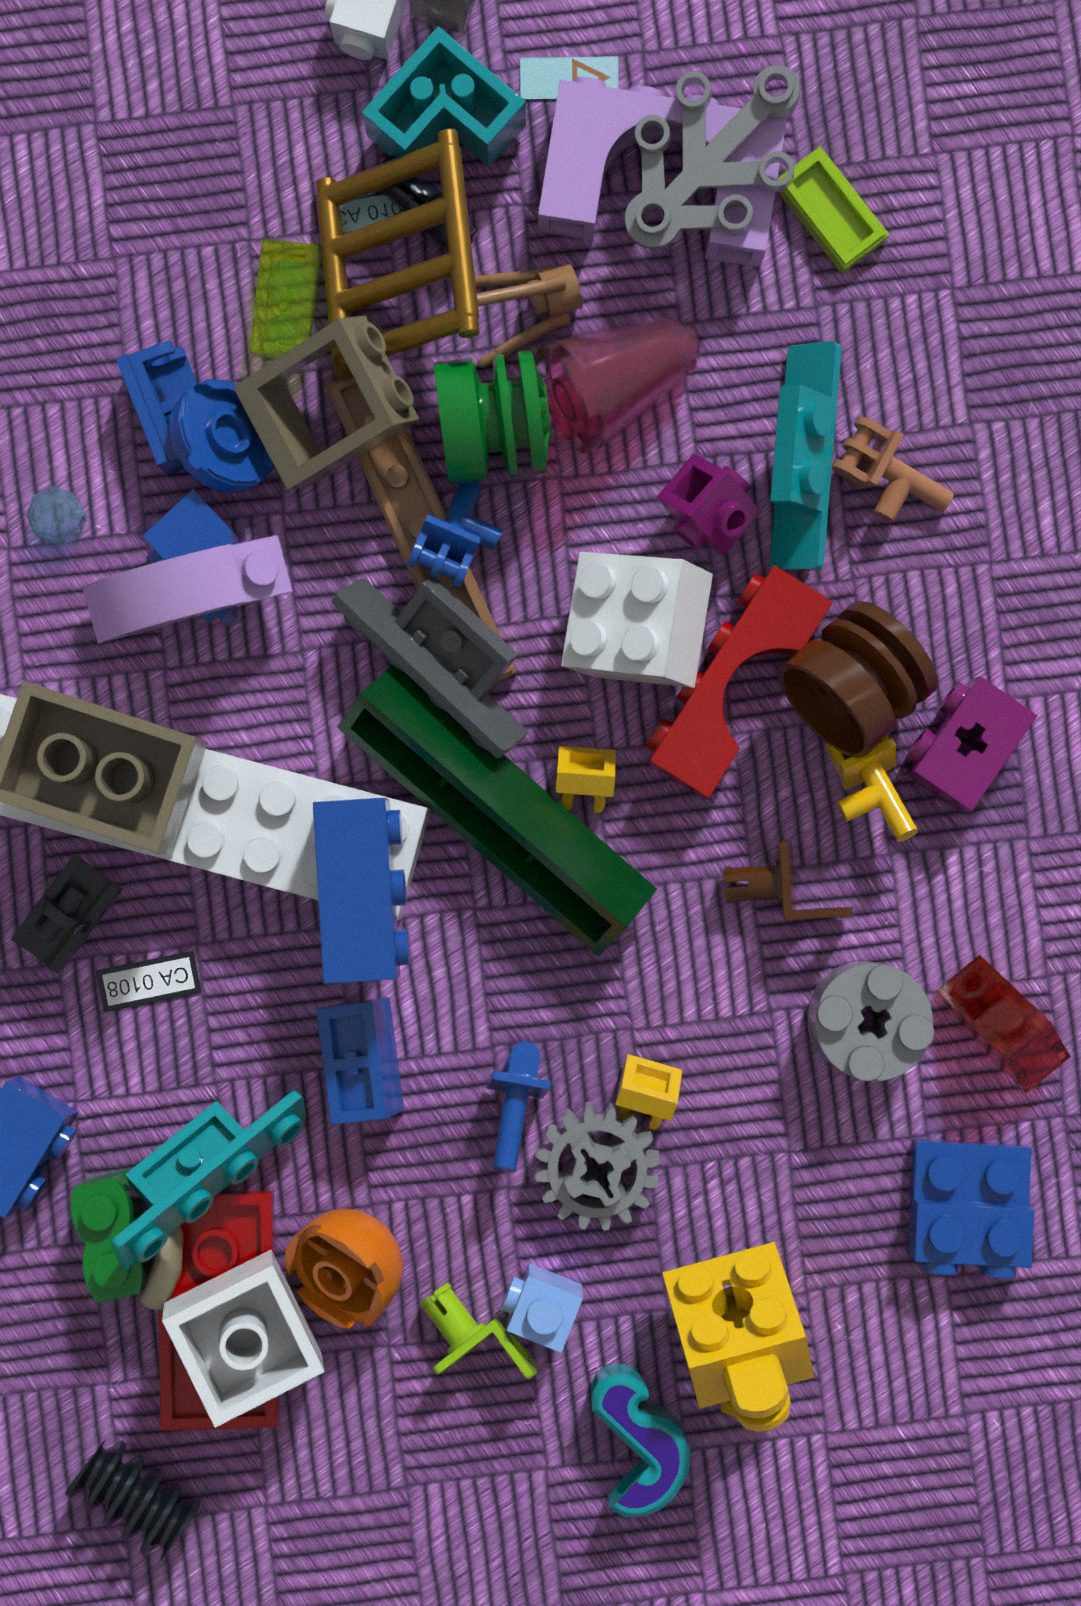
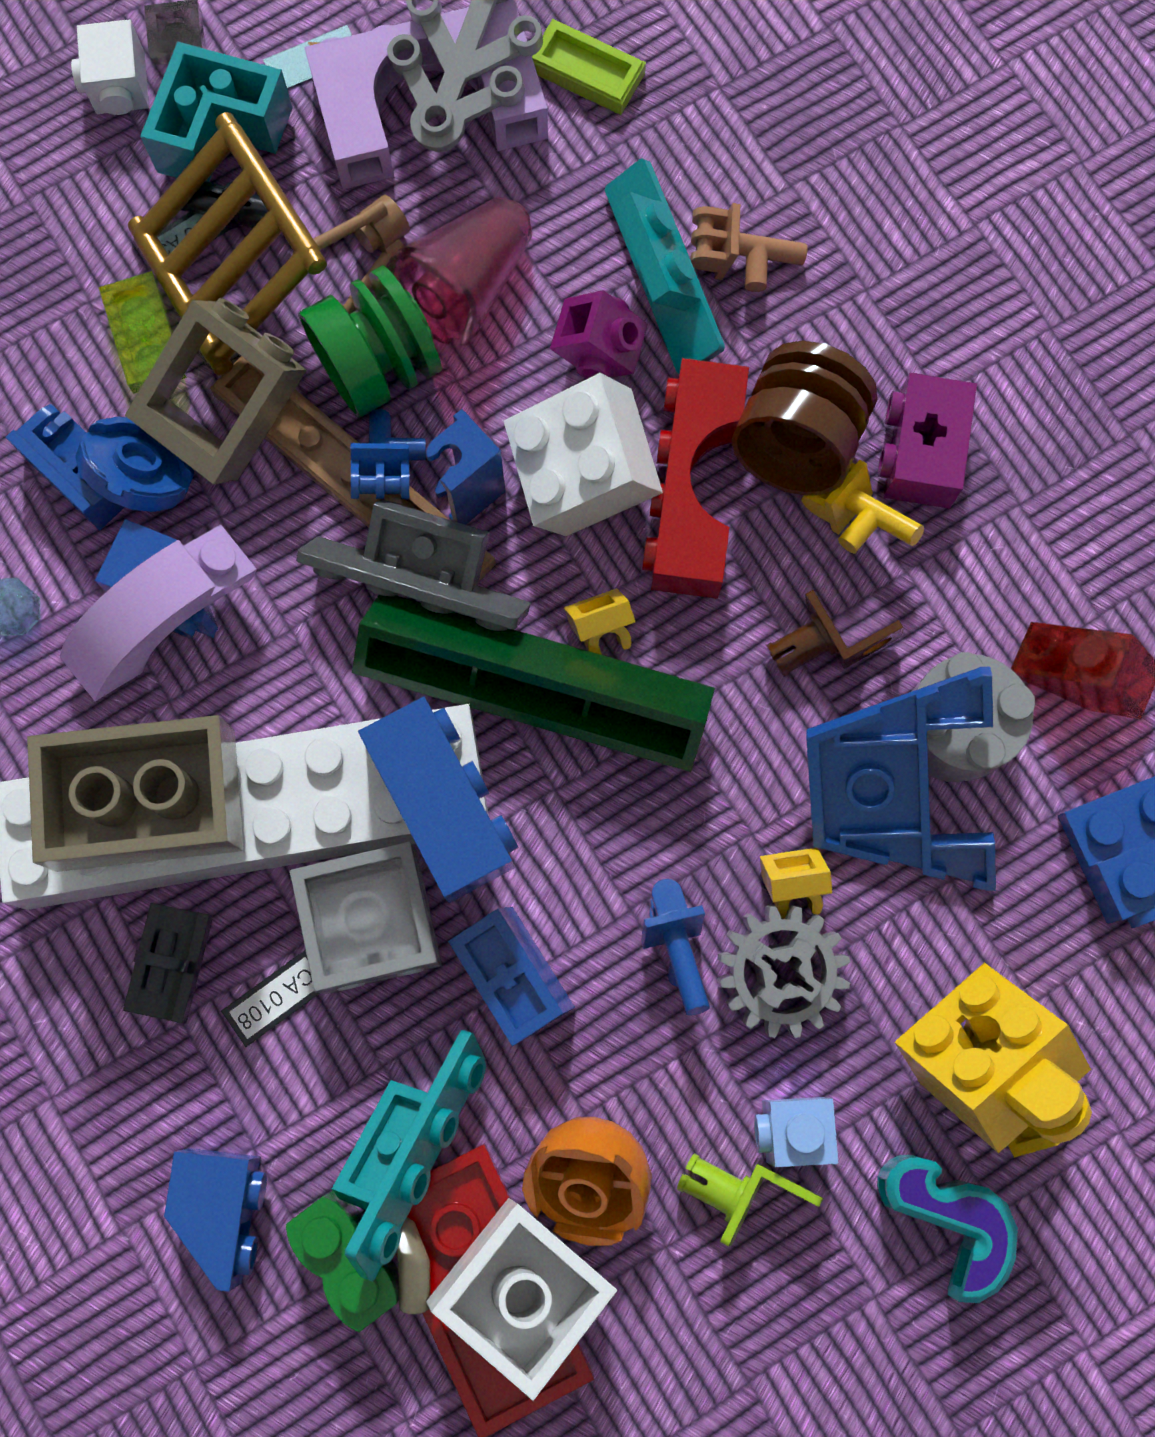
camera: 25 degrees left, 10 degrees down
none -> piece [290,841,442,994]
none -> blue hinge [426,409,506,525]
none -> blue wing [806,666,996,891]

